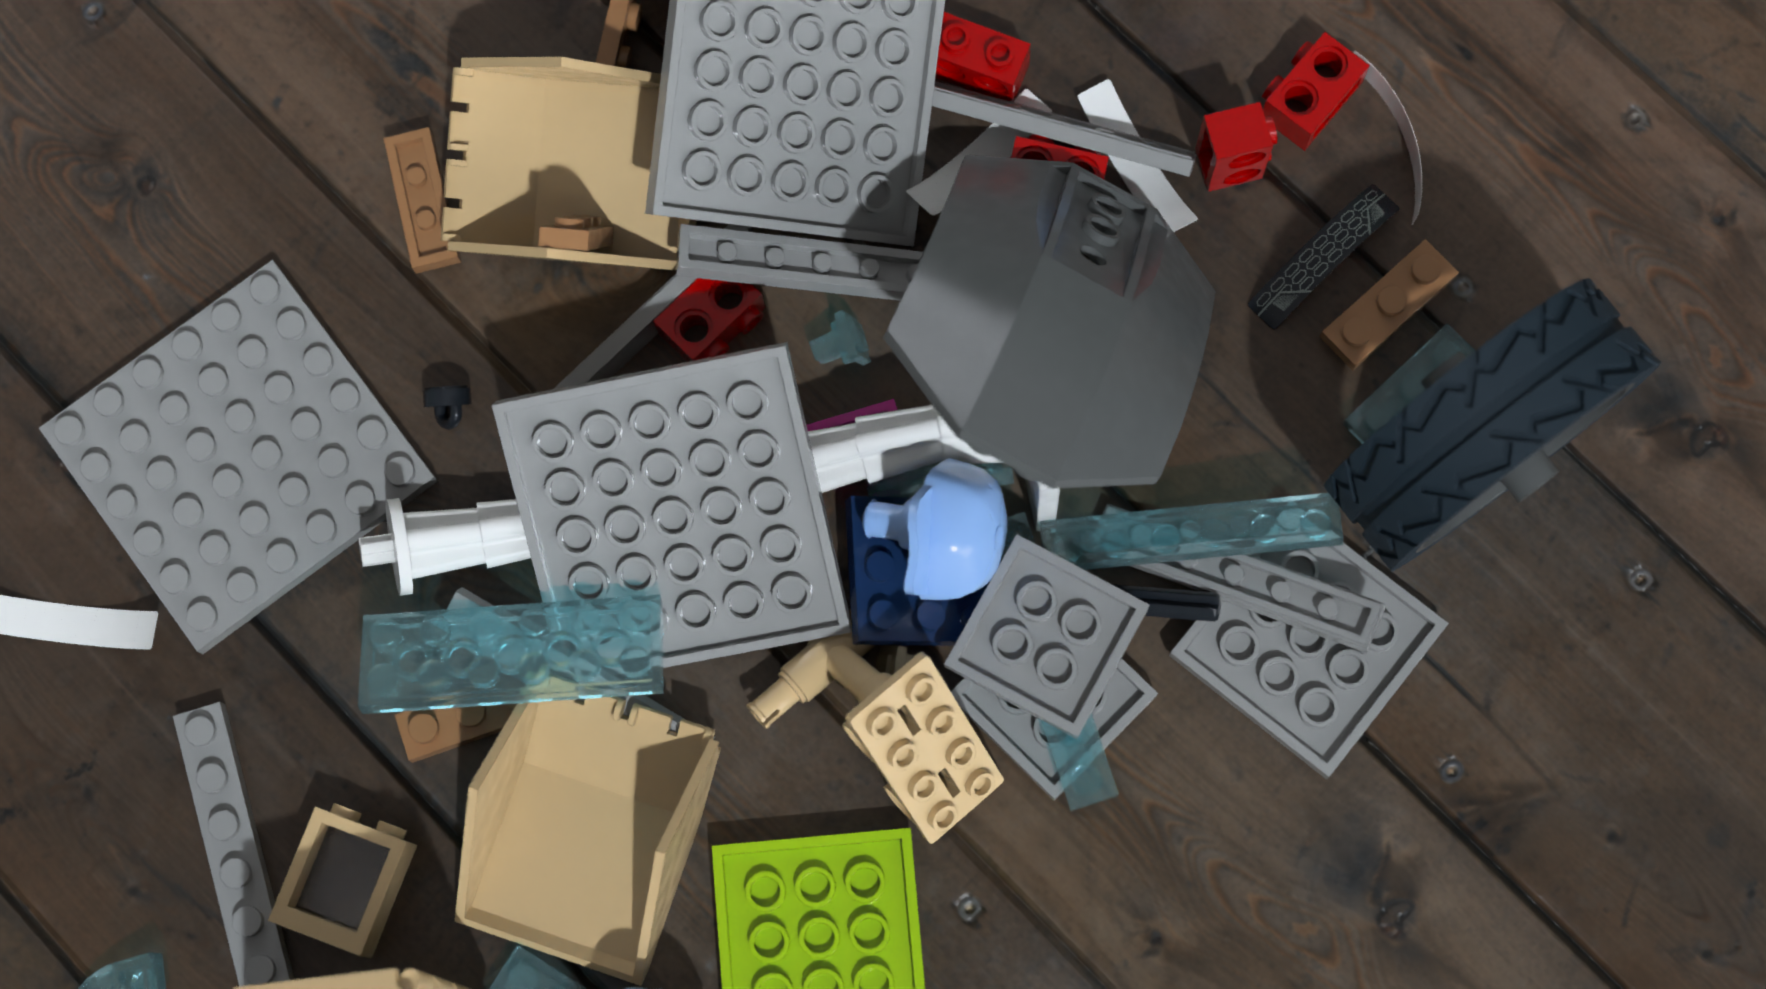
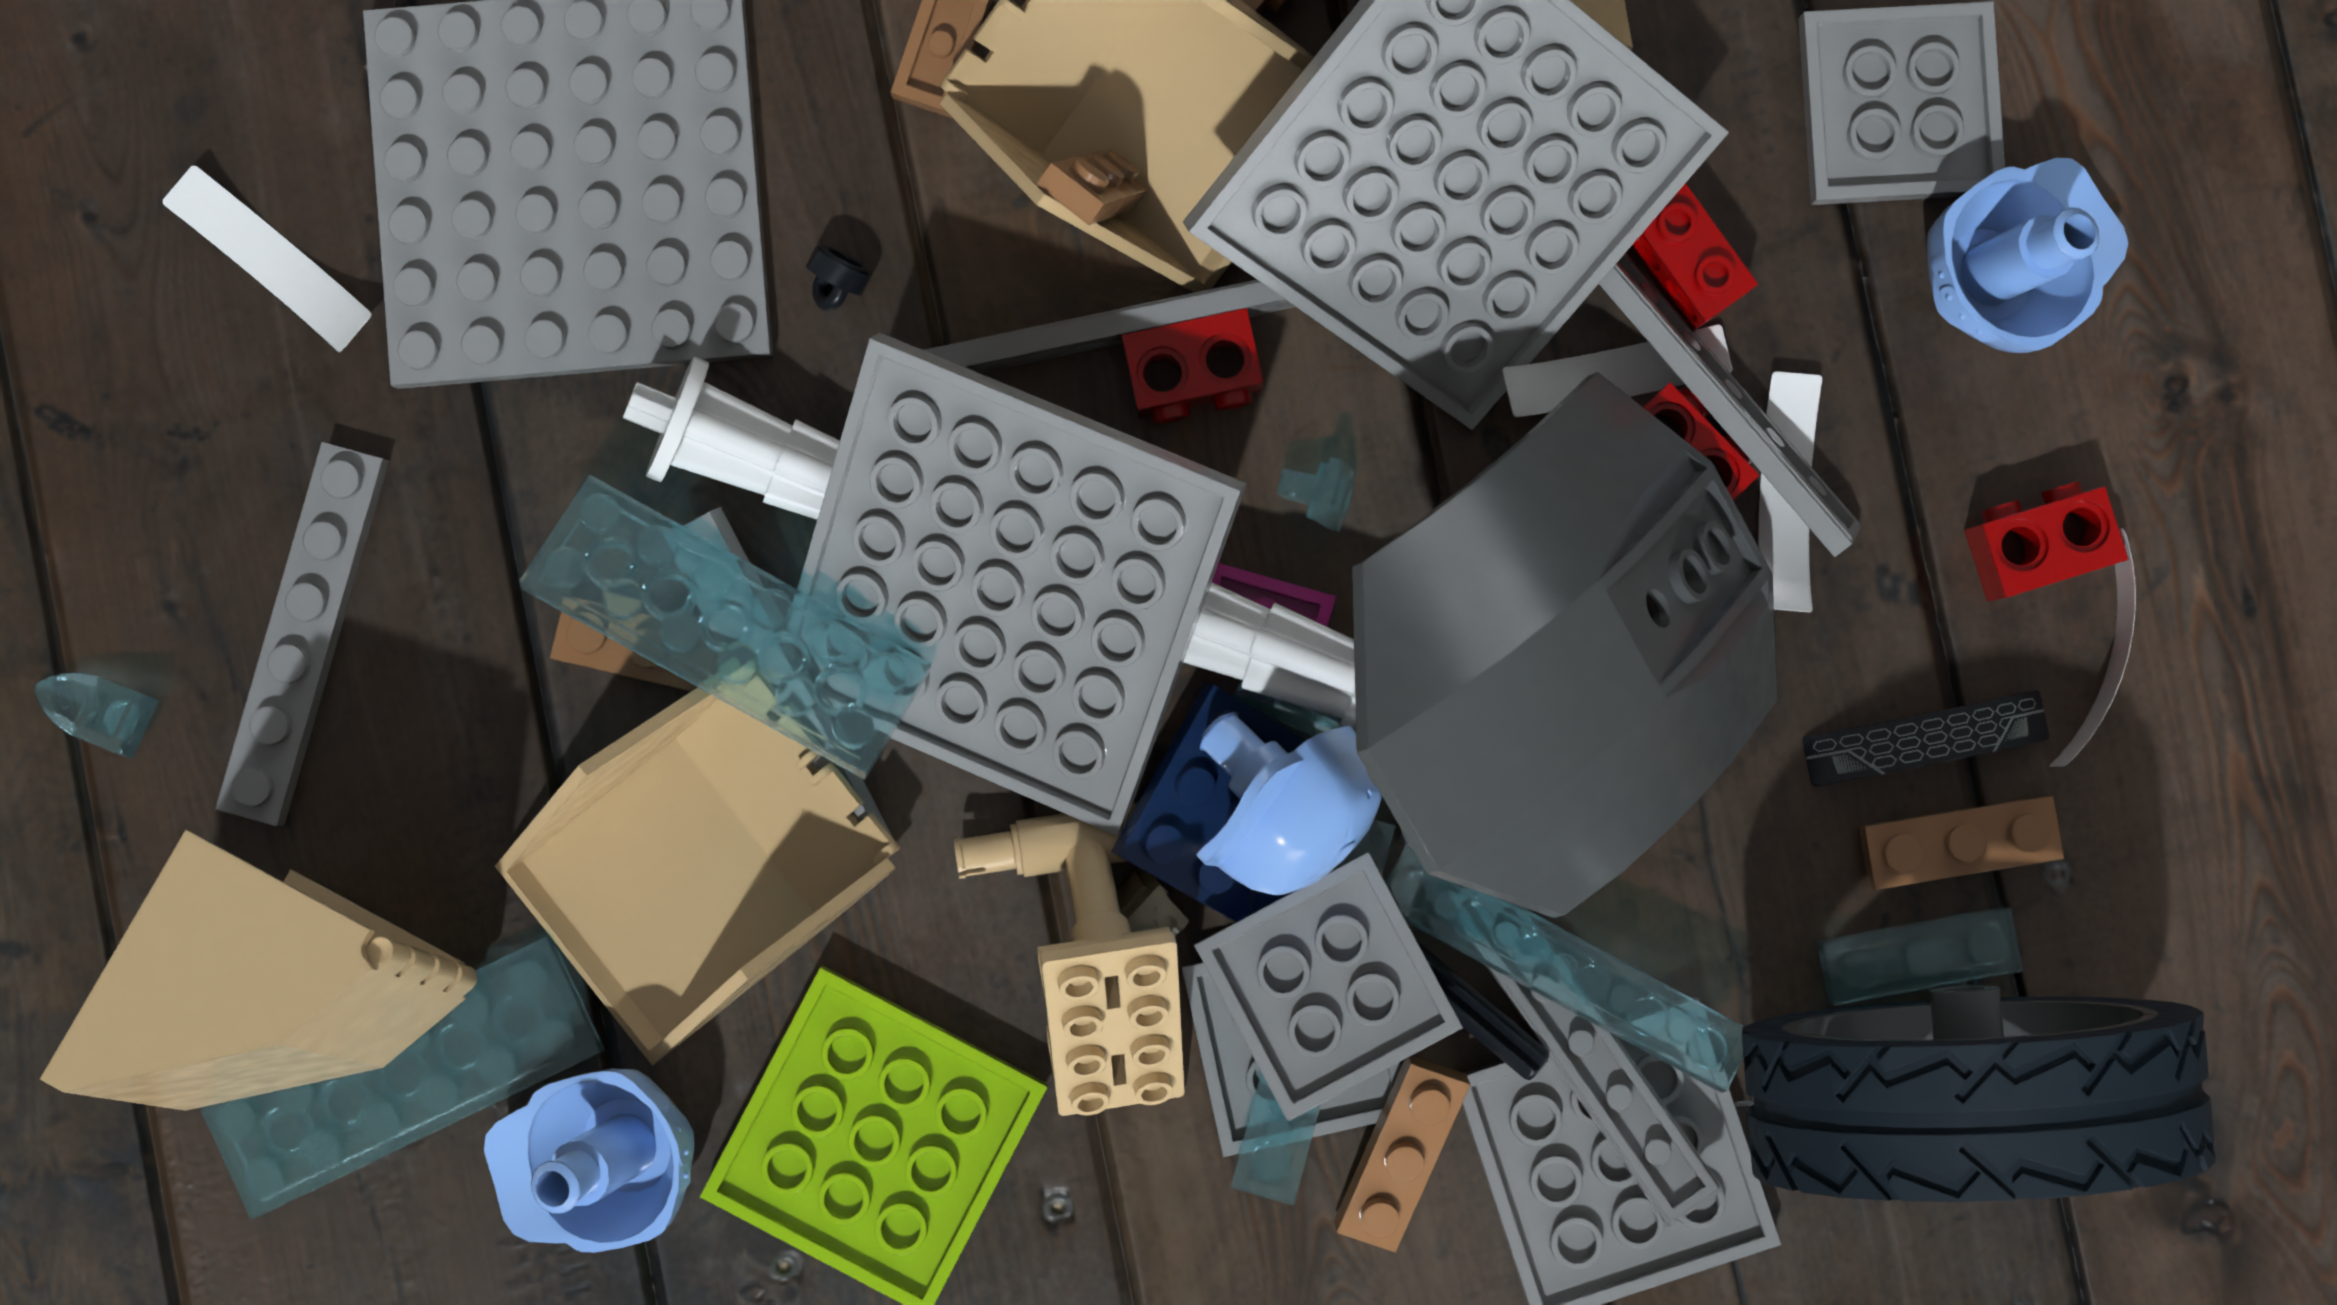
camera: 25 degrees right, 10 degrees up
window [268,803,417,958] -> none
light grey plate [676,224,923,301] -> none
red brick [1195,102,1278,192] -> none
none -> medium nougat plate [1334,1055,1471,1253]

